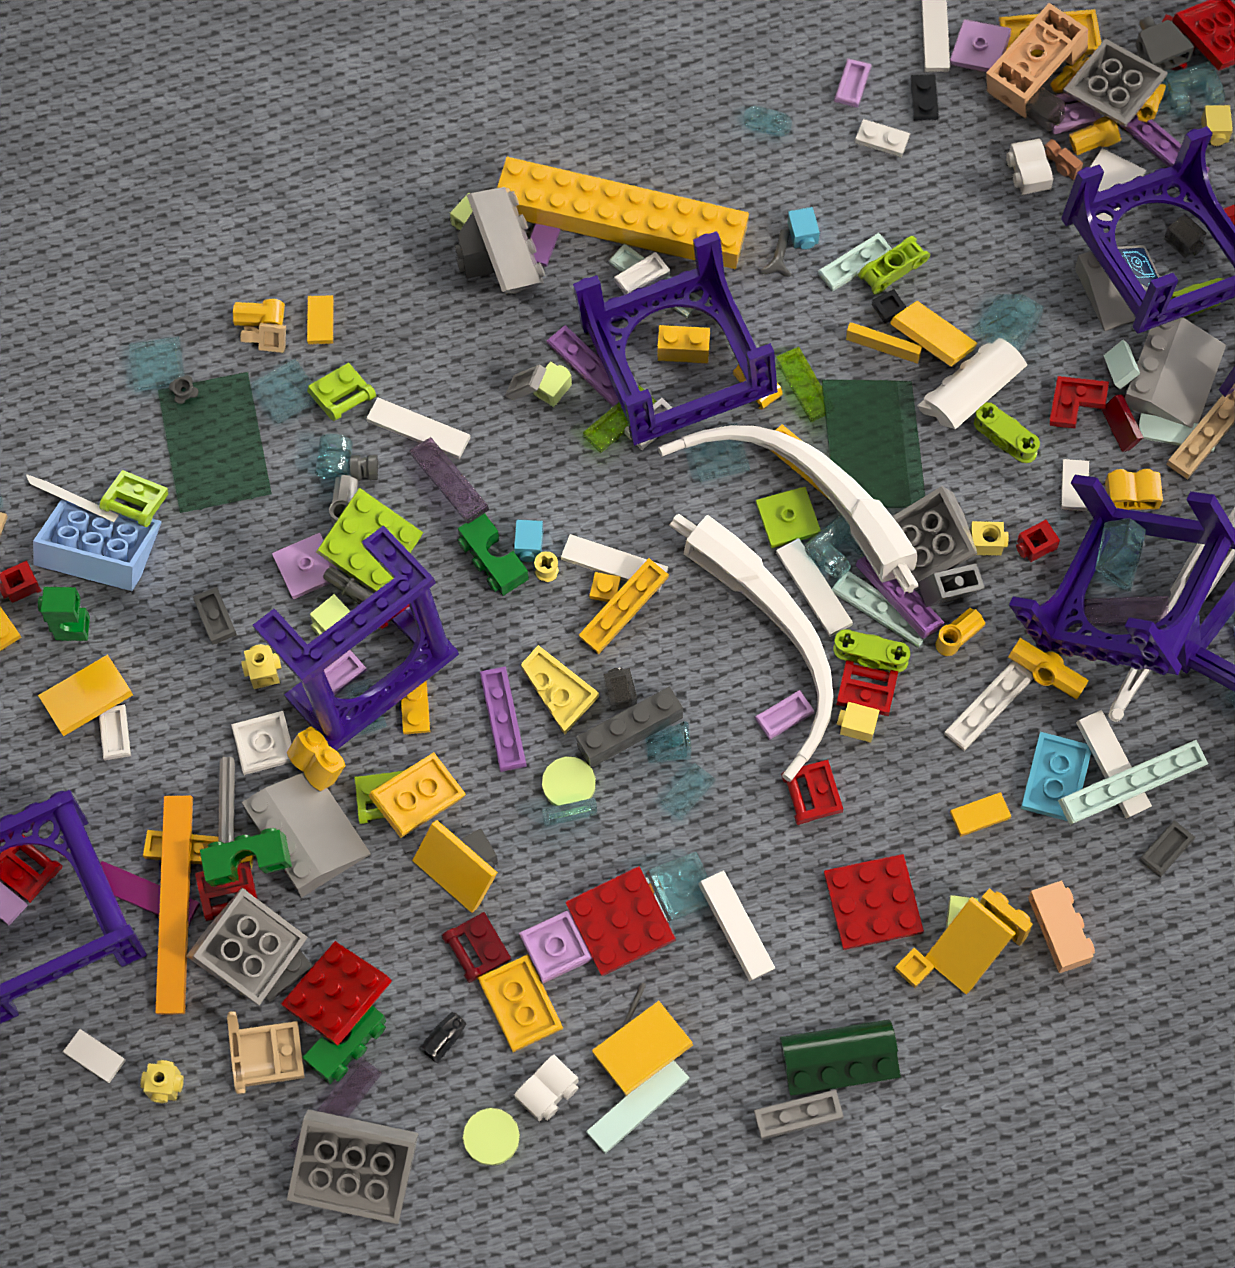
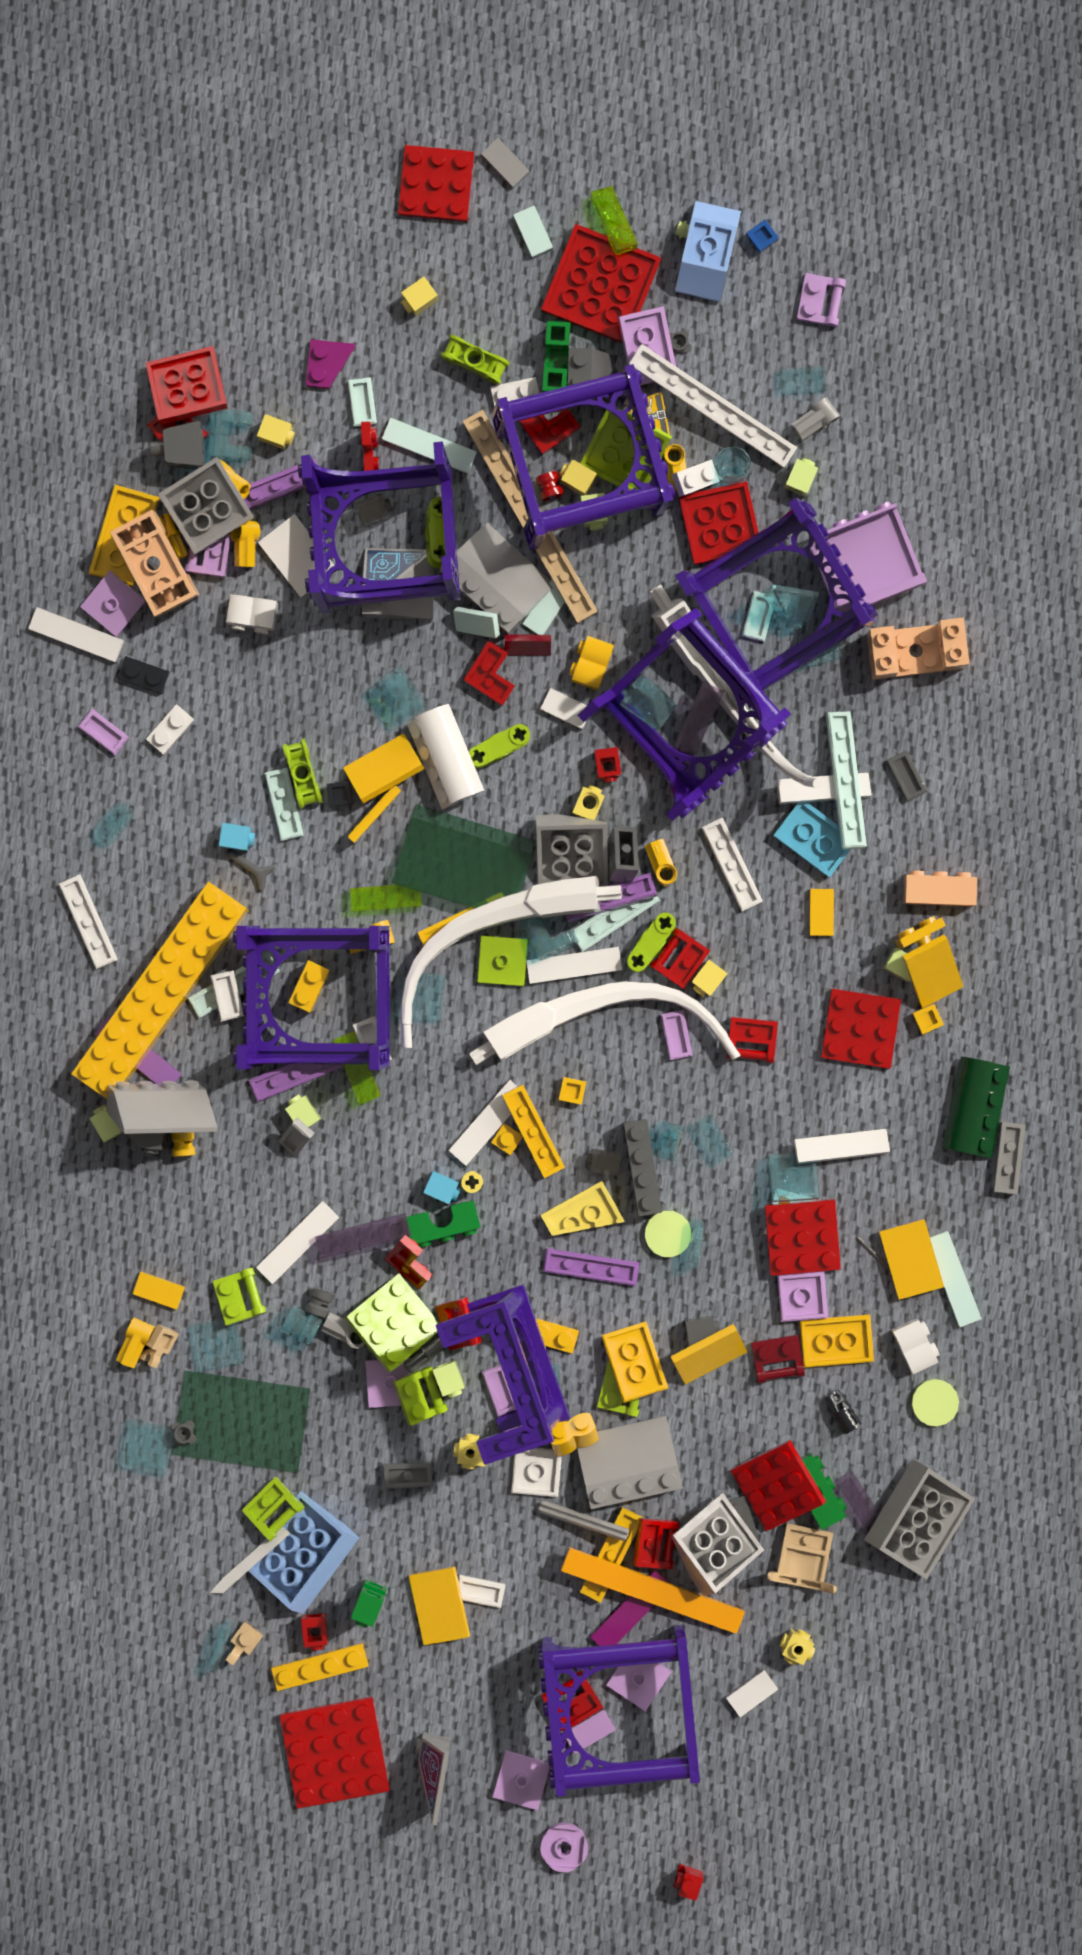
camera: 75 degrees left, 20 degrees up
green arch [200,828,292,887] -> none
yellow piece [1008,638,1089,699] -> none
clear smoke brick [1025,86,1066,132] -> none
nougat plate [1045,139,1083,180] -> none
none -> white tile [59,875,118,969]
none -> yellow wheel [170,1132,196,1157]
none -> red plate [384,1235,432,1290]
none -> lime plate [392,1366,448,1426]
none -> yellow plate [559,1077,586,1105]
none -> lavender plate [606,1663,671,1712]

